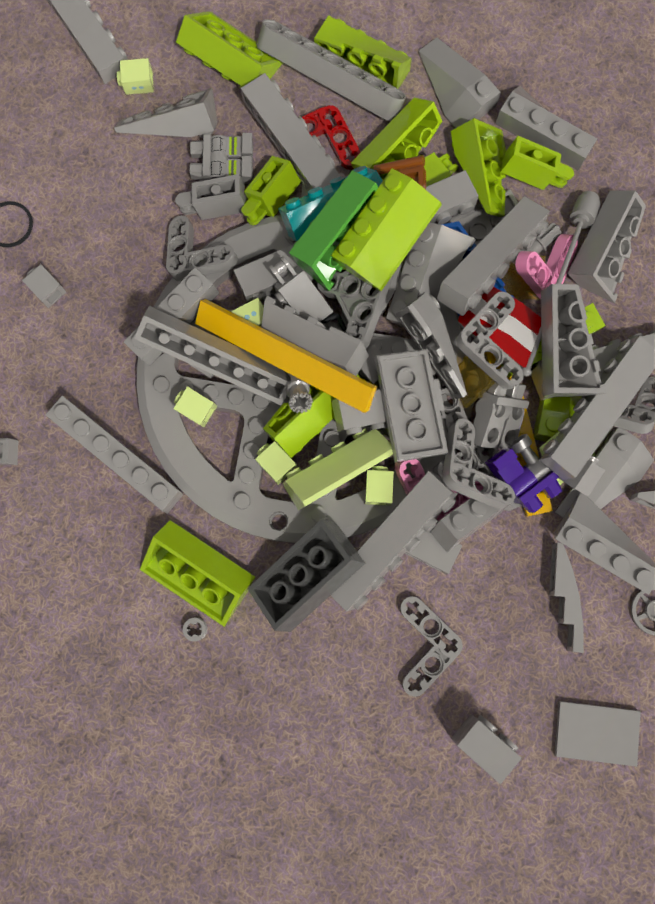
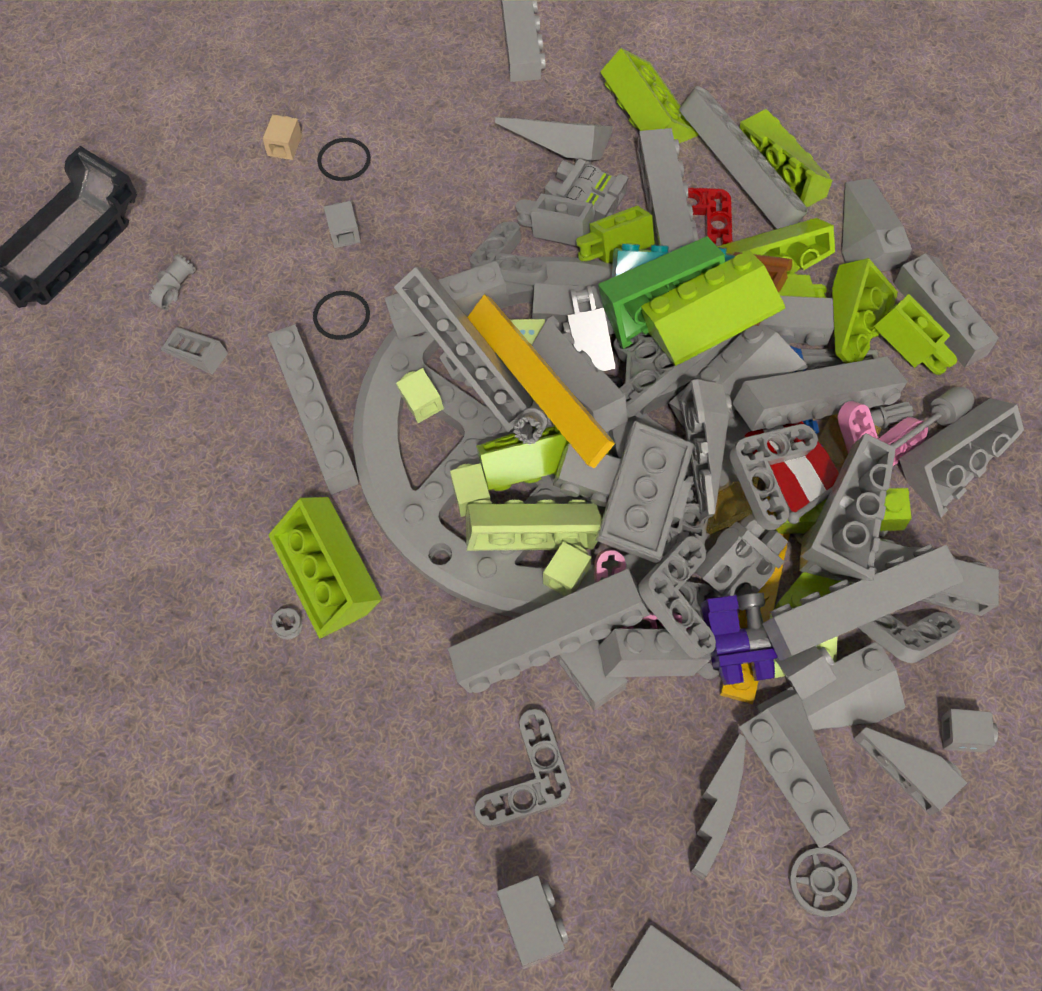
camera: 25 degrees right, 15 degrees down
yellowish green brick [117,58,154,95] -> none
dark grey brick [247,519,366,632] -> none
none -> black piece [313,291,370,340]

